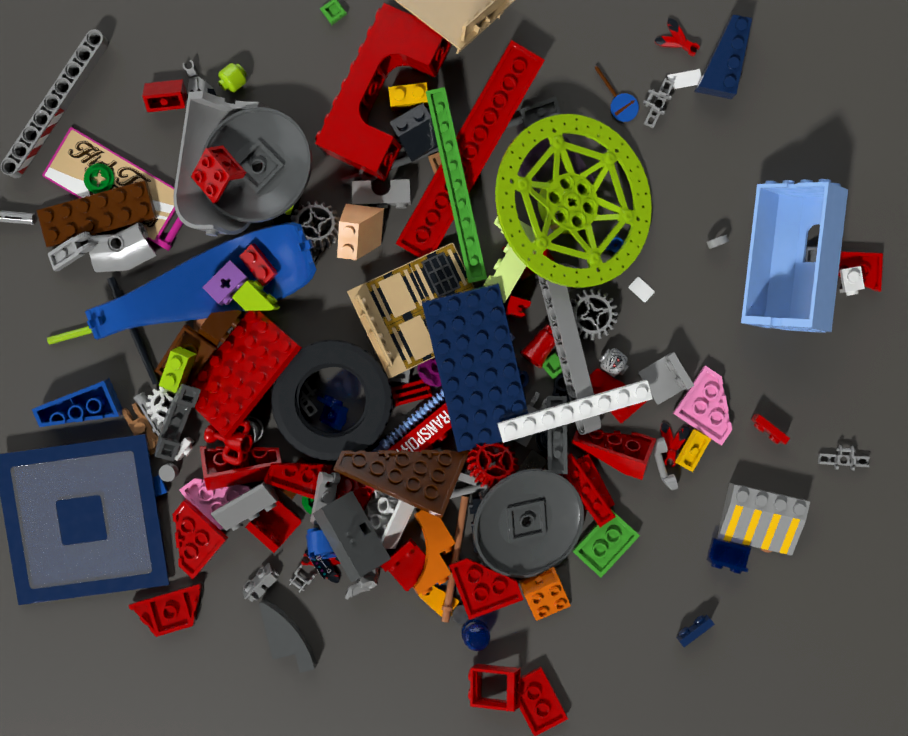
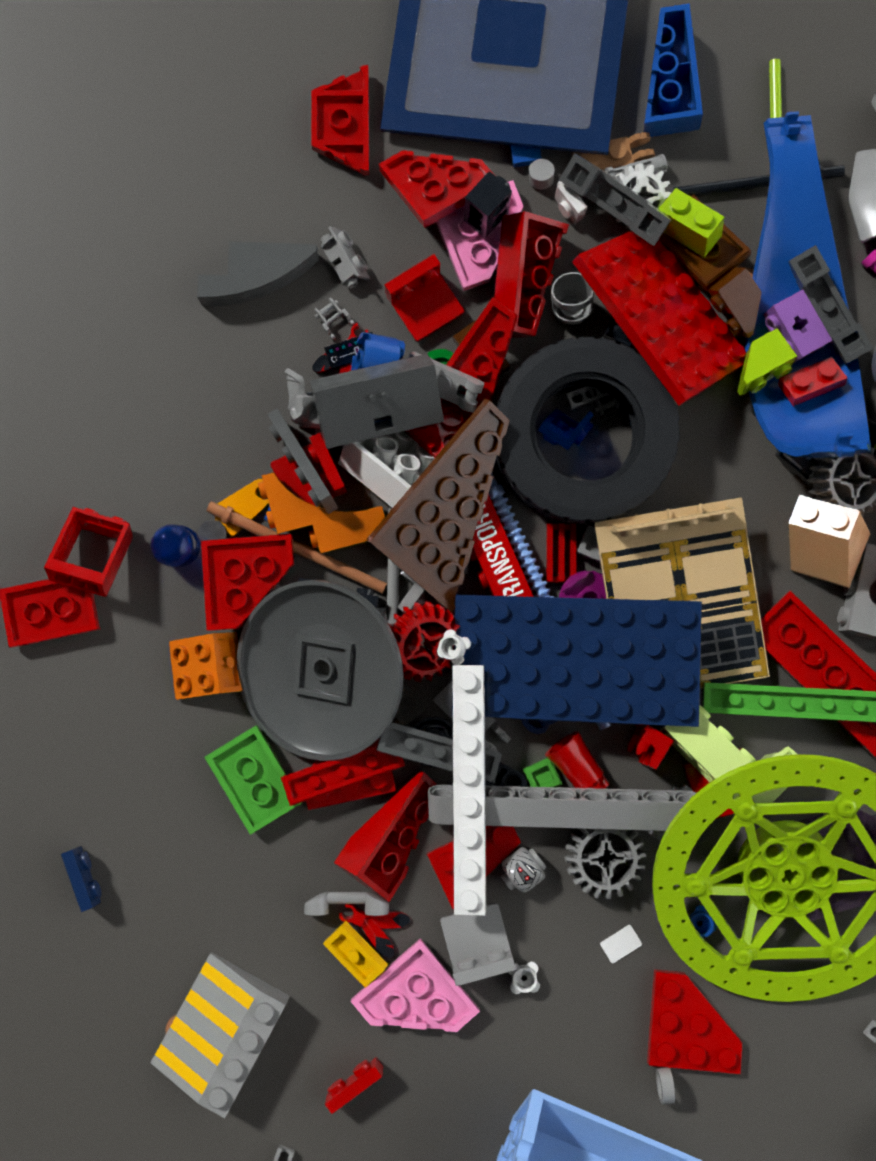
camera: 100 degrees right, 5 degrees down
red piece [204,419,253,465] -> none
light grey slope [211,482,279,531] -> none
clear blue bracket [706,537,751,574] -> none
none -> dark grey plate [267,408,338,514]
none -> white plate [437,630,471,665]
none -> black brick [464,171,512,239]
none -> white plate [509,961,540,994]
none -> red plate [647,969,743,1074]
none -> dark grey slope [788,245,873,364]

